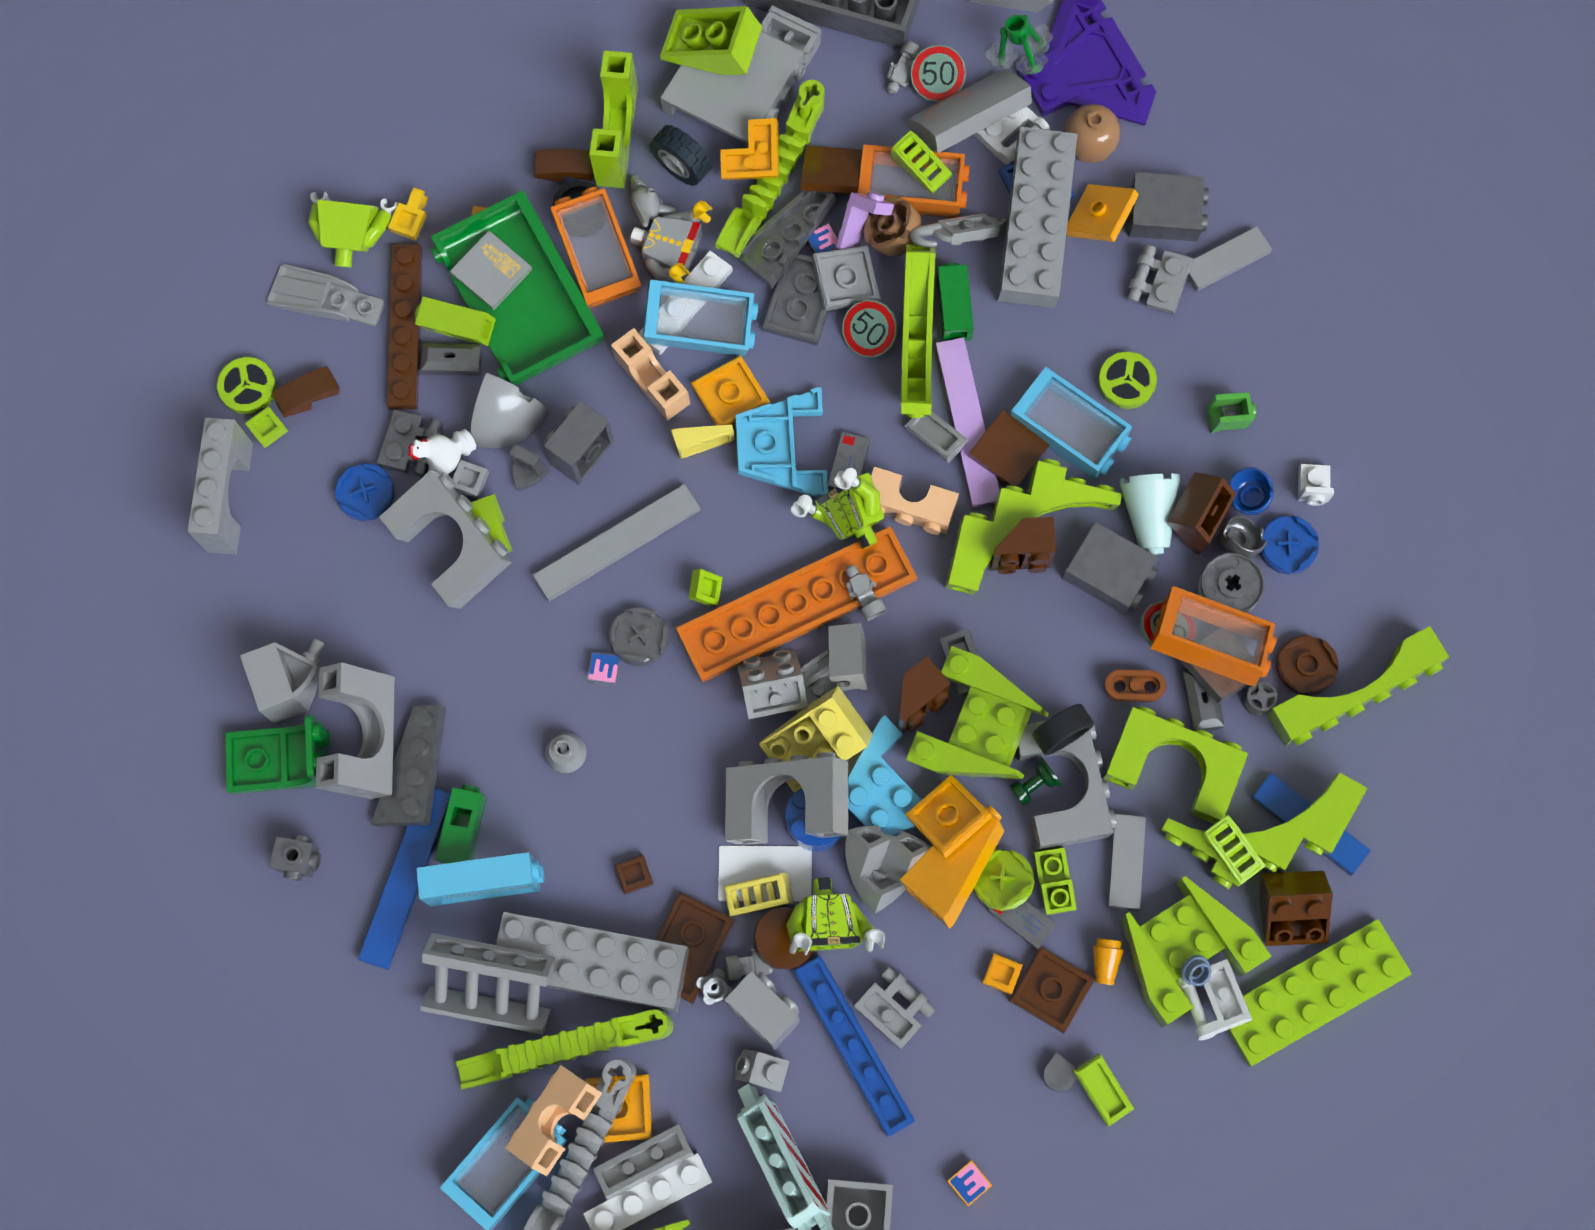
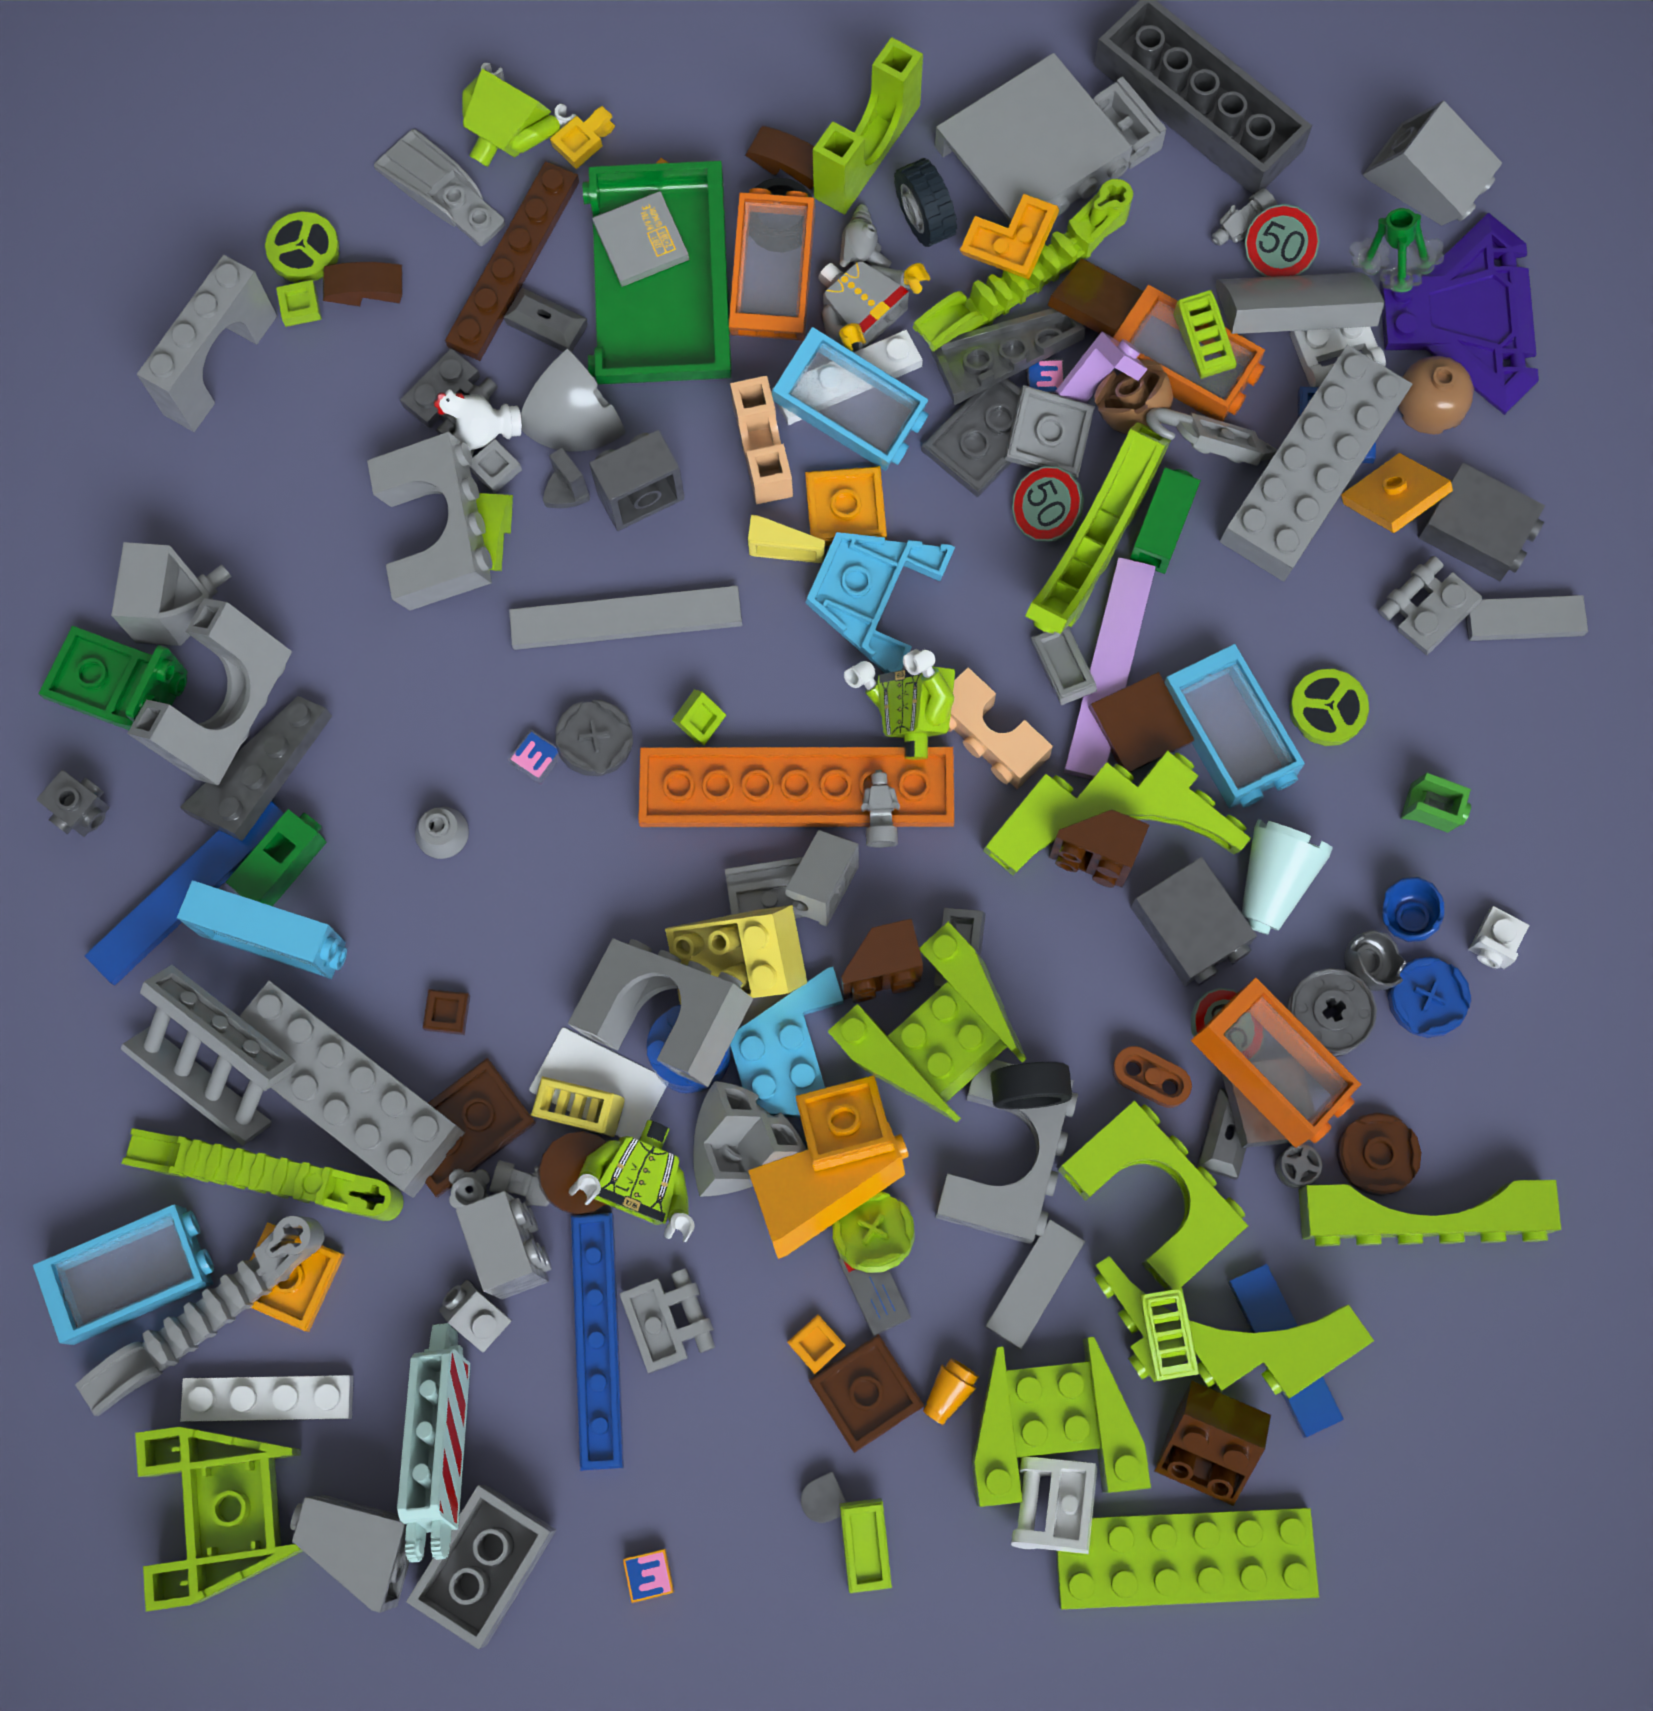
camera: 25 degrees right, 0 degrees up
blue tile [335,463,395,521] -> none
lime brick [415,297,496,346] -> none
light nougat arch [505,1065,602,1176] -> none
light grey plate [593,1124,694,1200] -> none
lime slope [660,6,762,75] -> none
light grey bracket [737,650,808,719] -> none
flat silver tile [828,432,870,490] -> none
dark green piece [1010,756,1062,806] -> none
lime slope [1033,846,1077,915] -> none
reddish brown slope [1167,472,1237,555] -> none
sand blue plate [1180,955,1212,986] -> none

